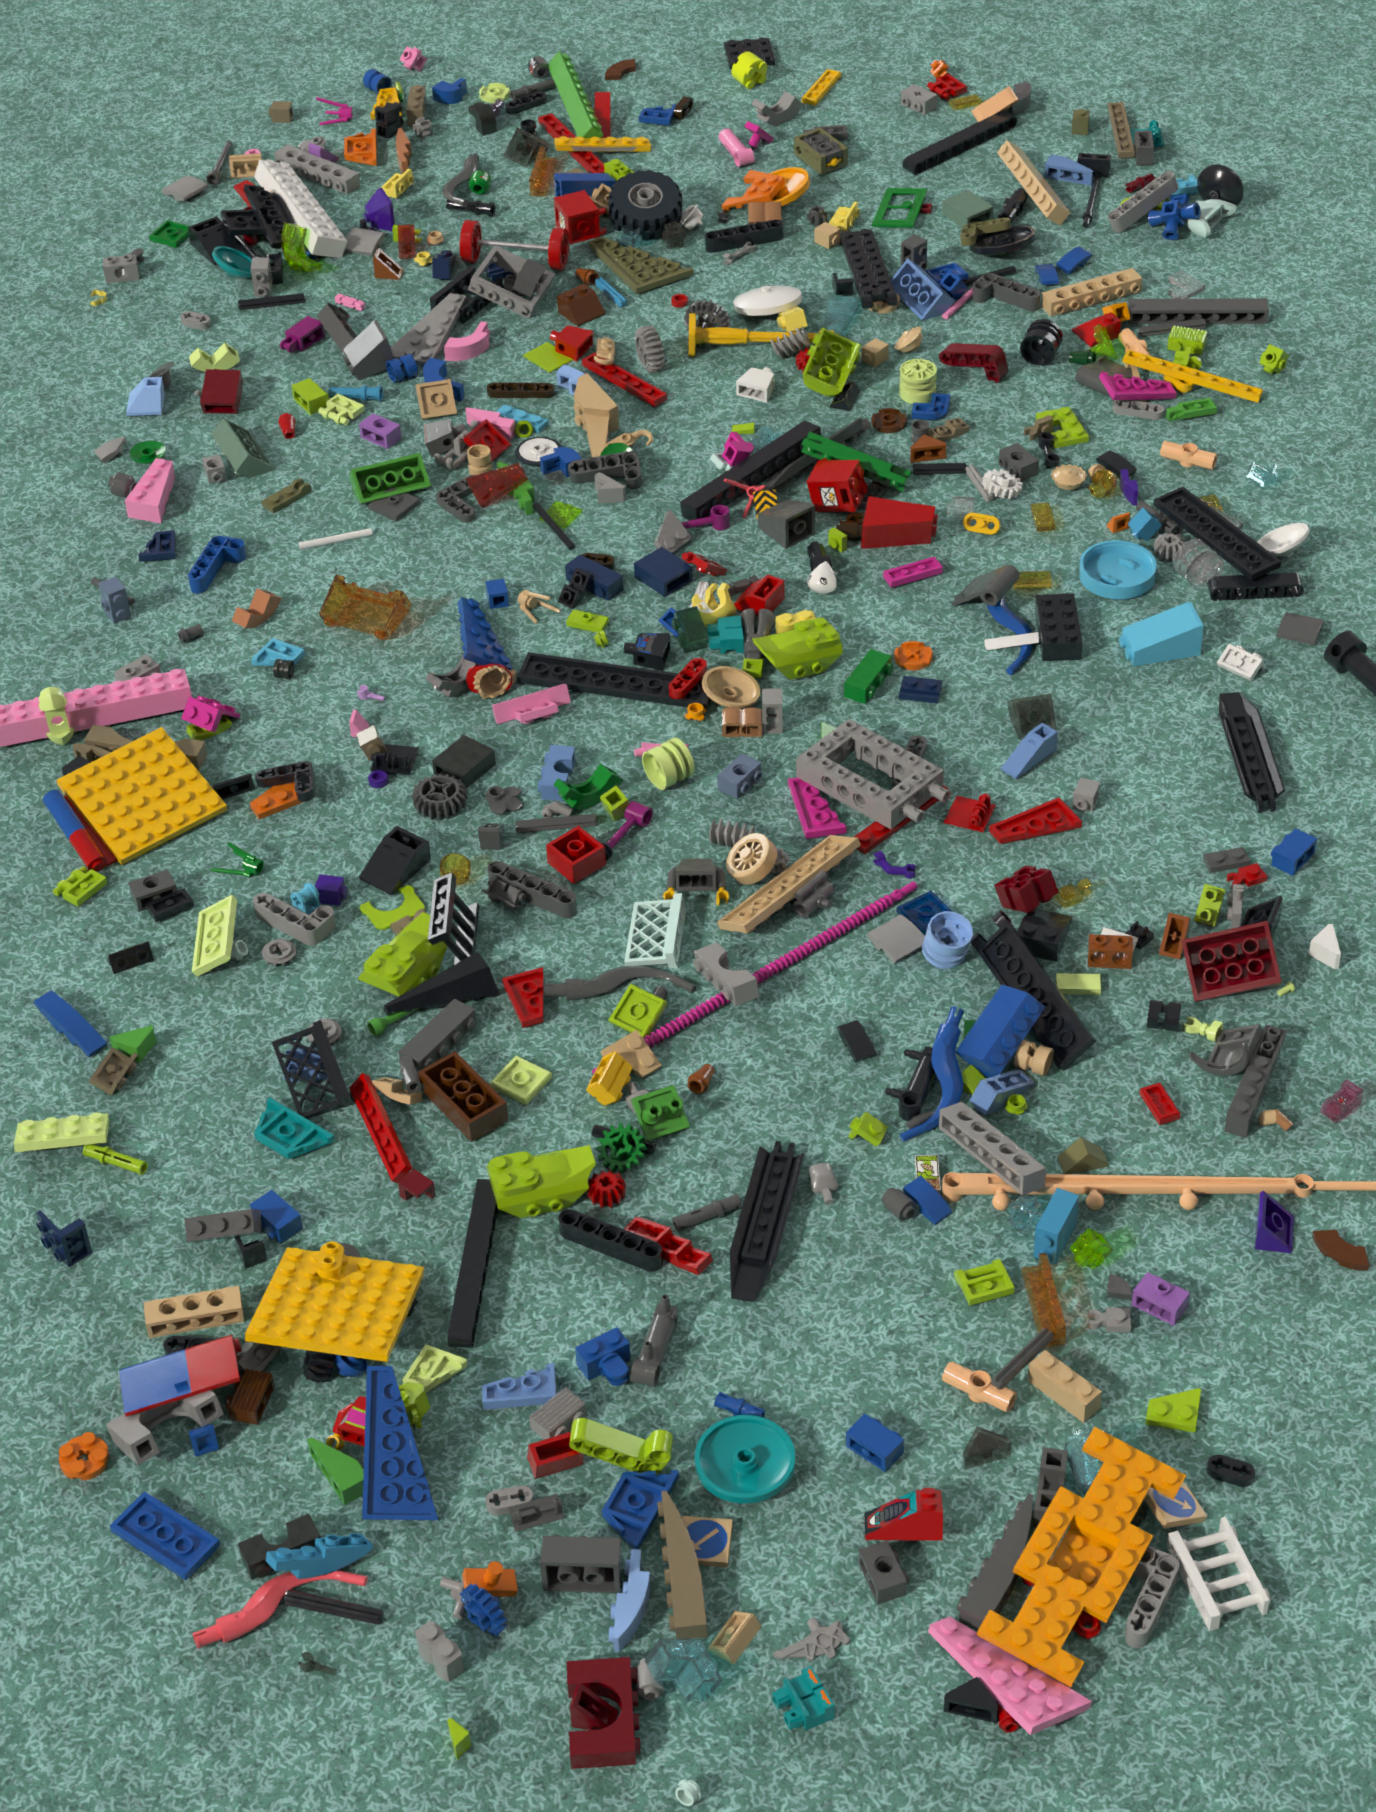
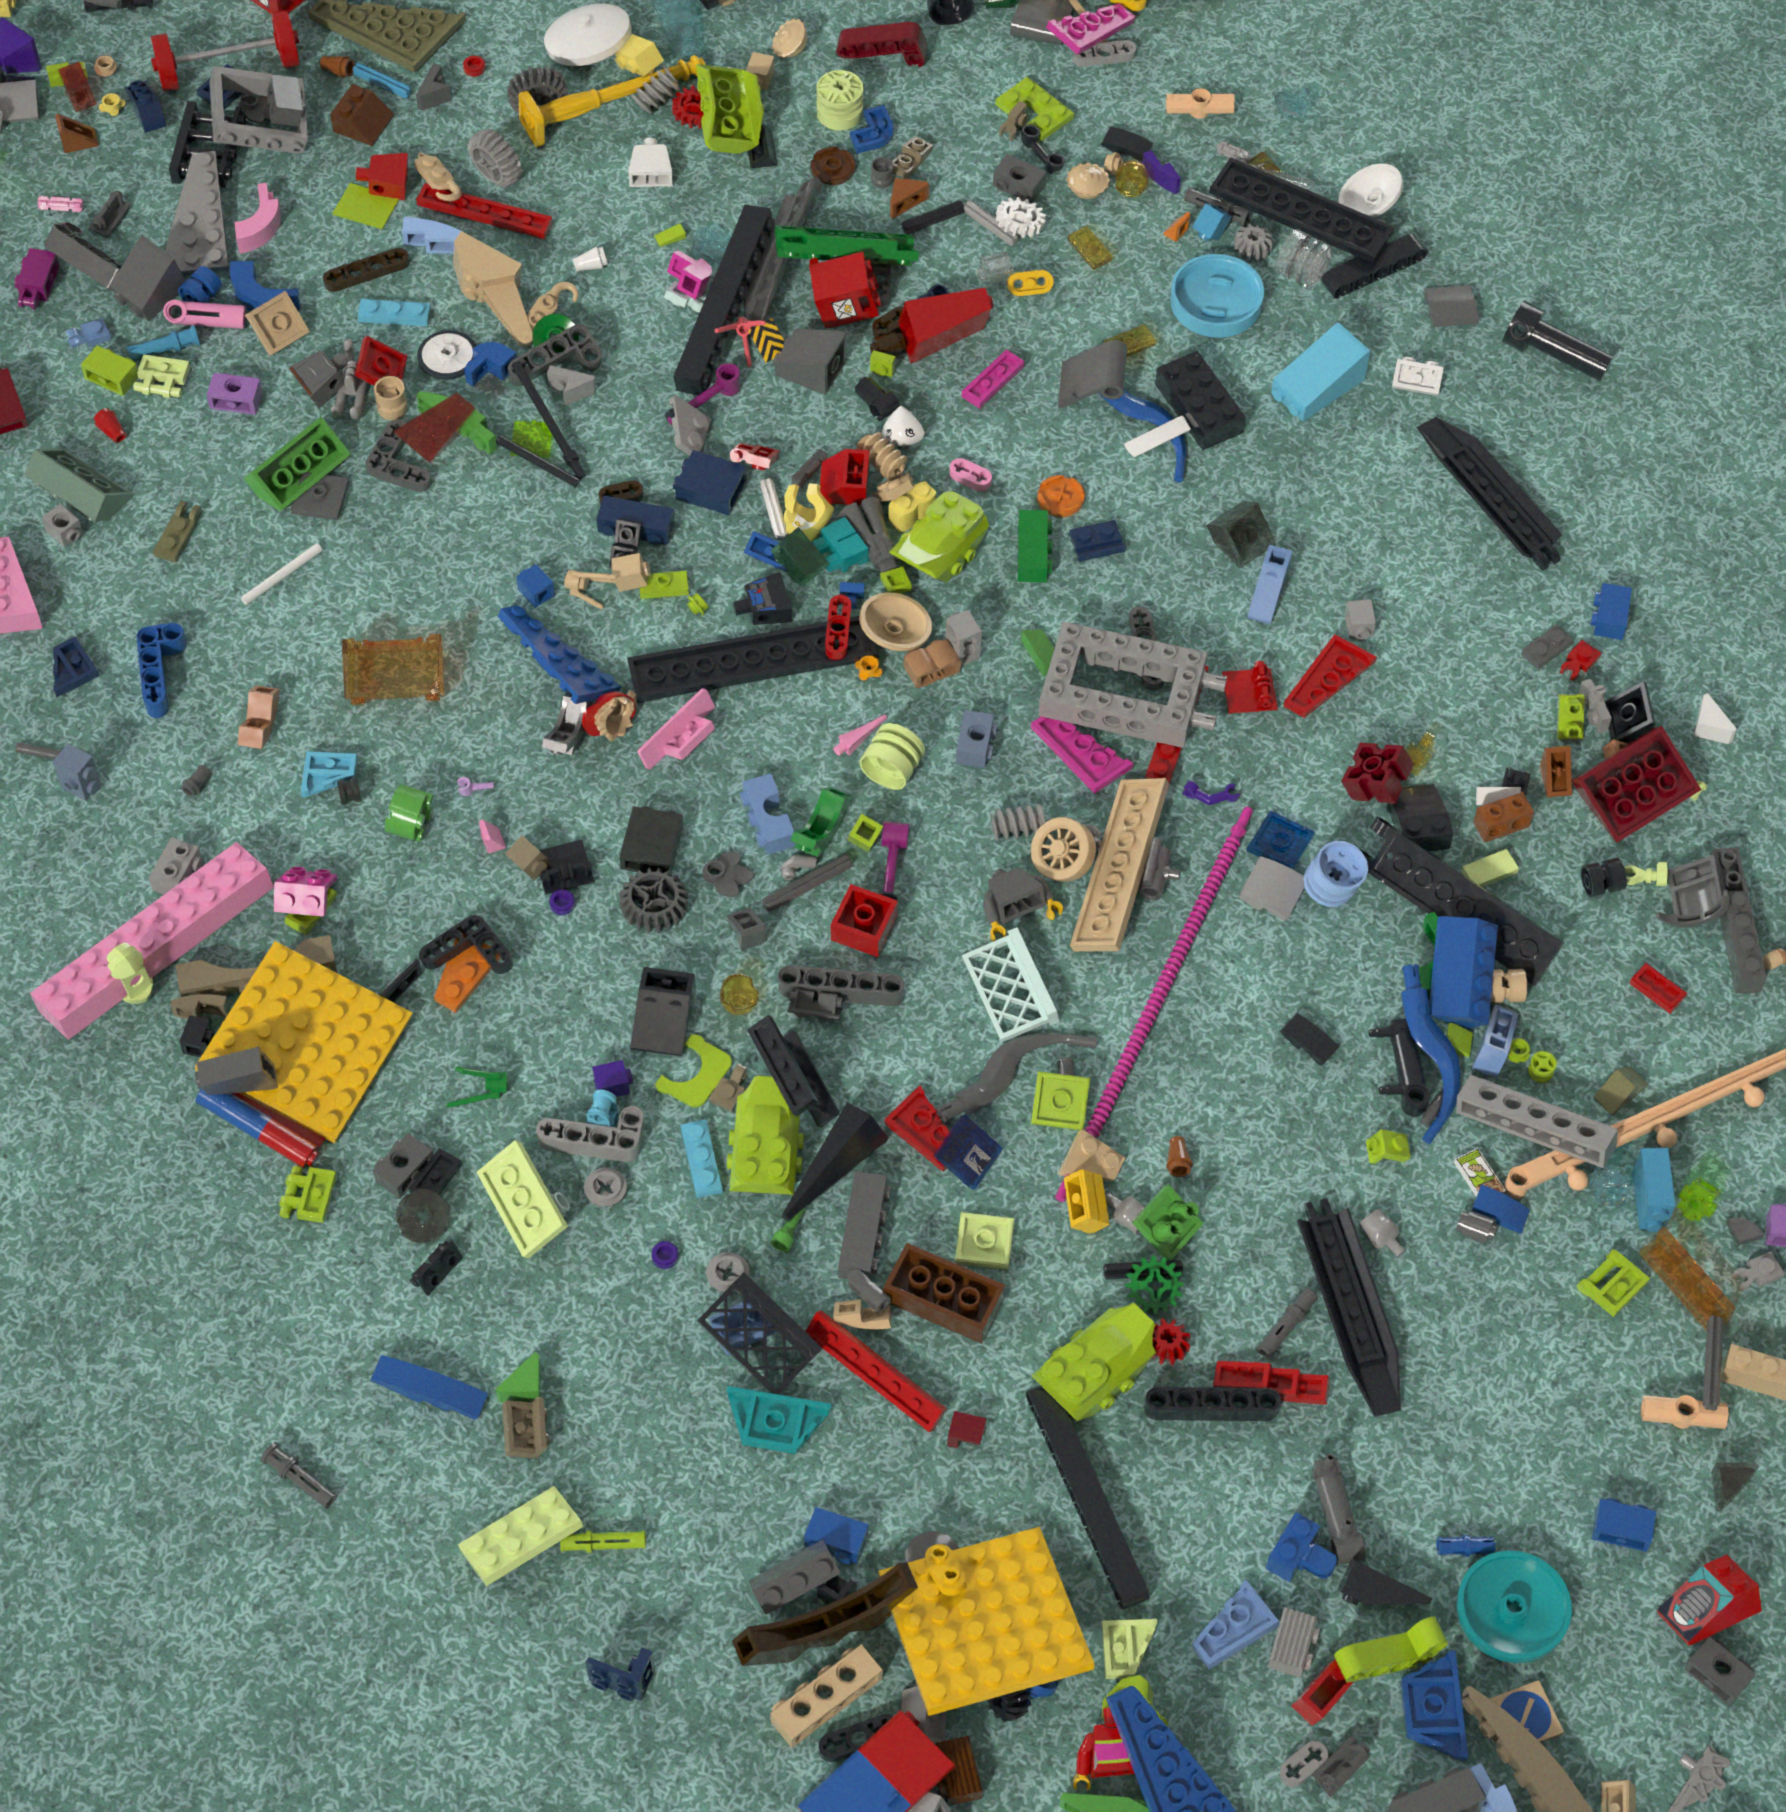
camera: 30 degrees left, 15 degrees up
bright pink slope [466,407,516,441] -> none
lime piece [515,420,533,438] -> none
light grey arch [693,942,759,1006] -> none
bright green hinge [1166,398,1217,421] -> none
none -> medium blue plate [66,318,111,348]
none -> dark grey hinge [88,190,131,237]
none -> bright pink piece [163,300,246,329]
none -> dark grey slope [195,1047,278,1095]
none -> bright green brick [385,784,434,842]
none -> clear smoke plate [396,1189,451,1243]
none -> dark grey slope [416,63,451,110]
none -> black bar [512,361,586,479]
none -> white cone [573,246,608,272]
none -> tan brick [612,553,650,592]
none -> dark purple tile [651,1241,679,1269]
none -> medium azure plate [680,1120,723,1198]
none -> dark brown arch [732,1562,918,1666]
none -> blue tile [839,582,865,609]
none -> tan piece [857,432,908,482]
none -> tan wing [871,472,914,502]
none -> clear blue tile [934,1114,1003,1190]
none -> bright pink beam [950,458,992,491]
none -> light grey axle [1216,141,1251,163]
none -> black slope [1337,1559,1433,1606]
none -> lime wheel [1528,1051,1557,1083]

